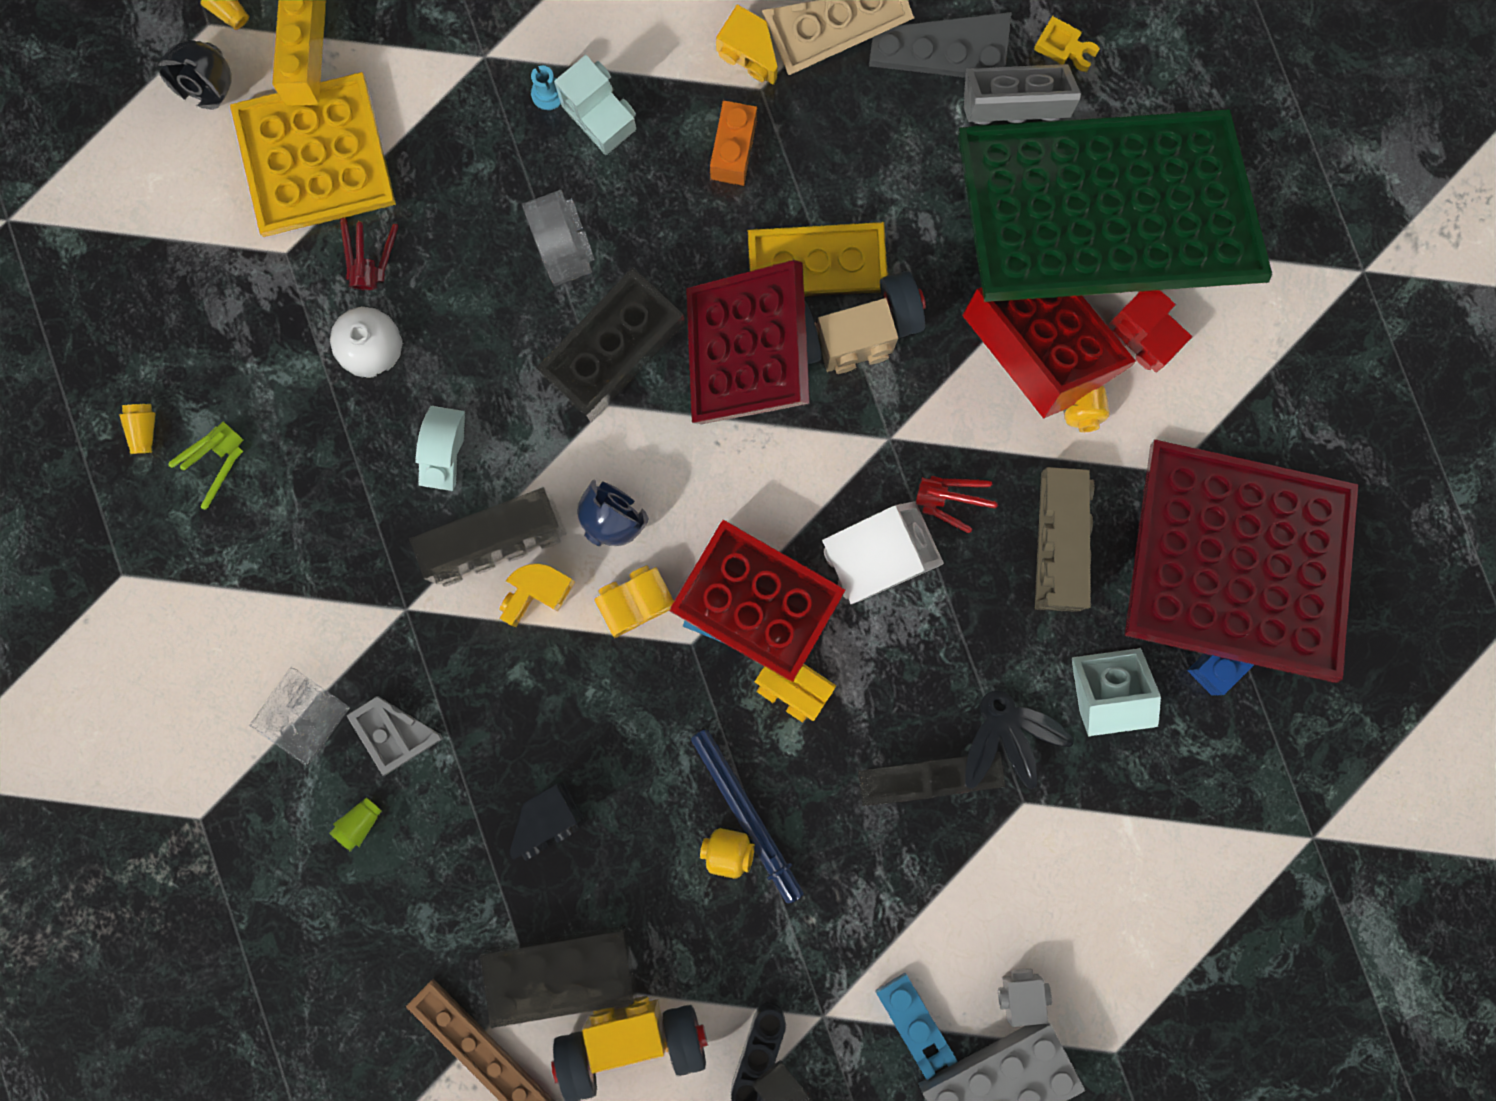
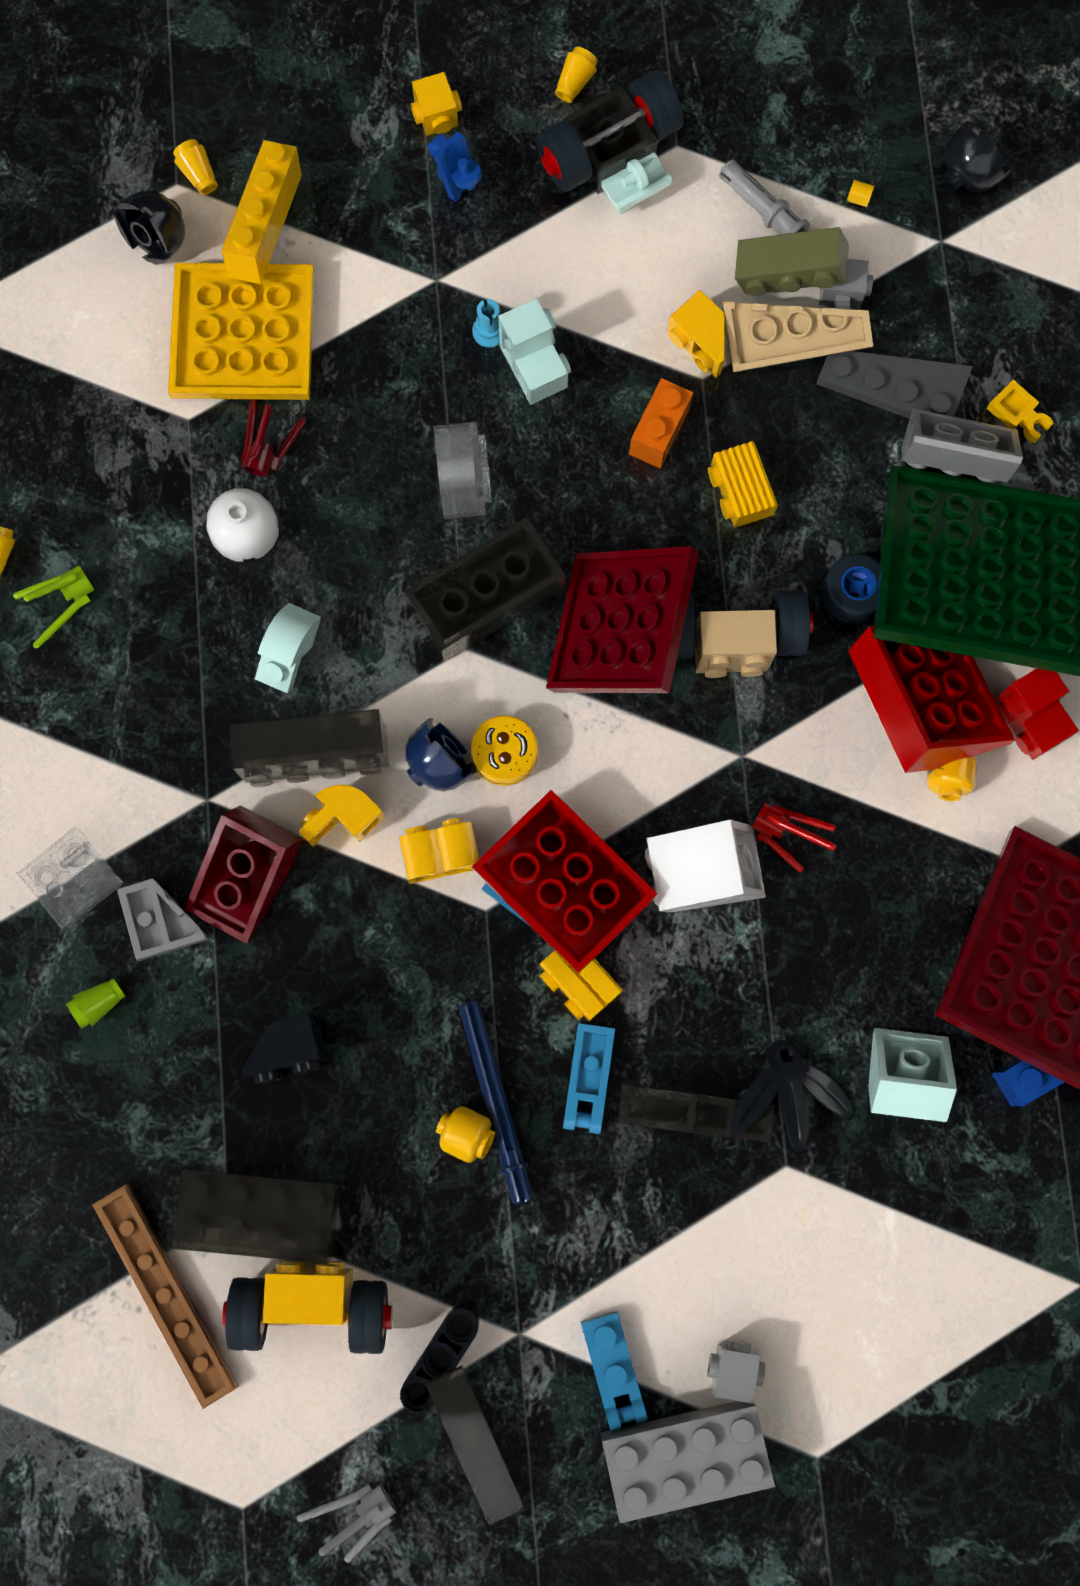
camera: 15 degrees right, 5 degrees down
yellow tile [748,222,888,297] -> none
dark tan wedge [1035,467,1094,612] -> none
none -> dark red slope [184,805,303,944]
none -> yellow head [470,715,538,786]
none -> dark azure plate [563,1023,615,1134]
none -> yellow brick [708,441,778,528]
none -> black wheel [822,554,880,624]

